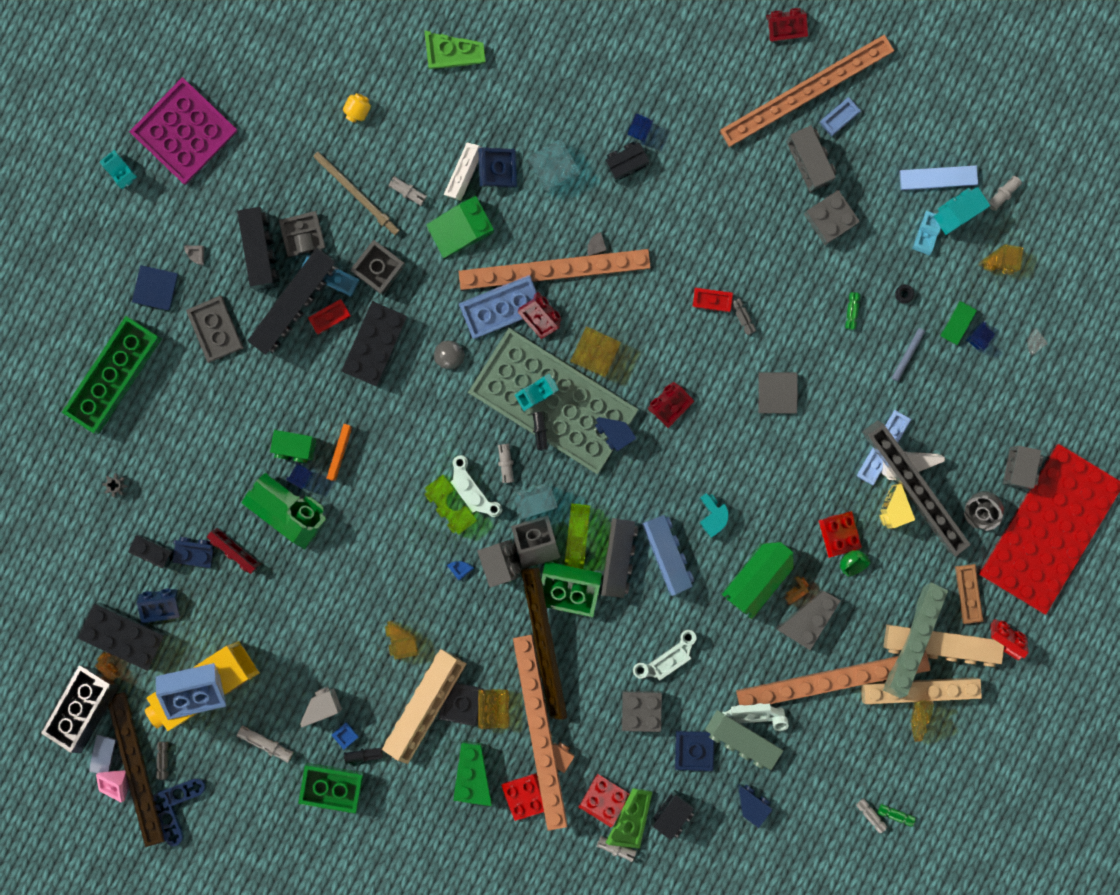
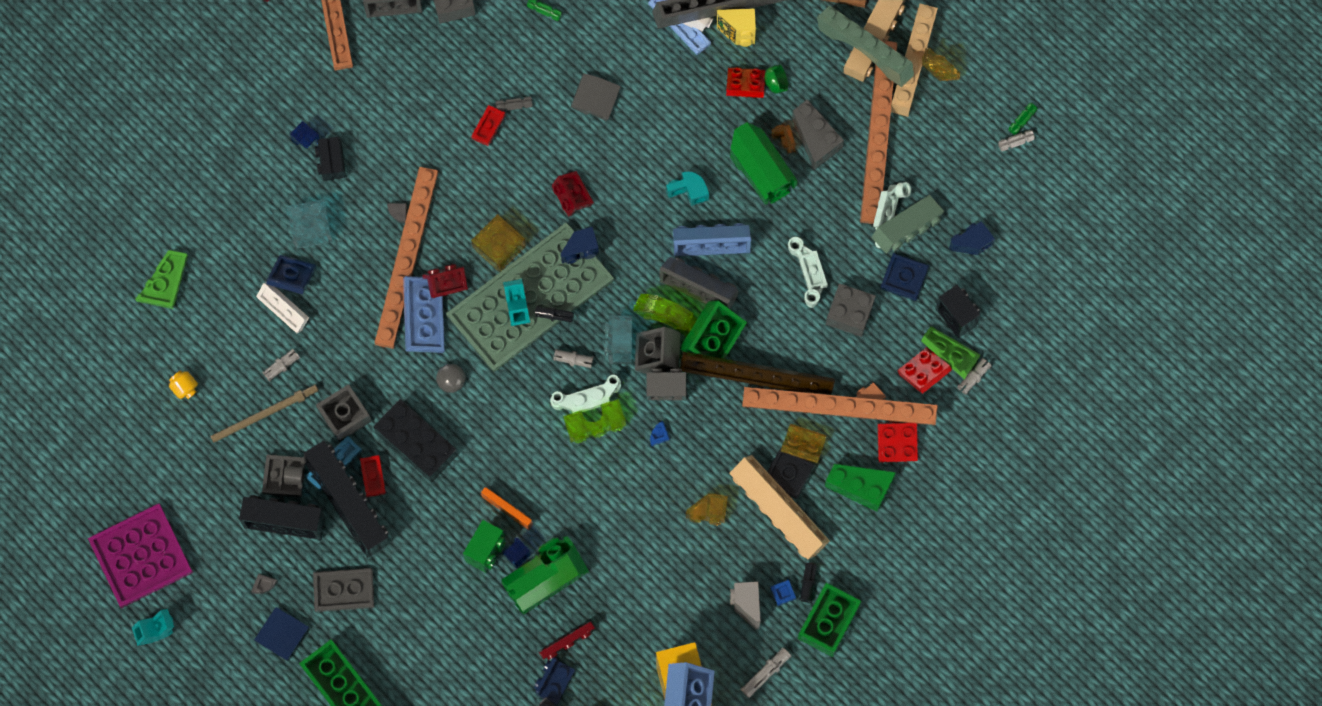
camera: 70 degrees left, 15 degrees down
green slope [426,196,494,259] -> none

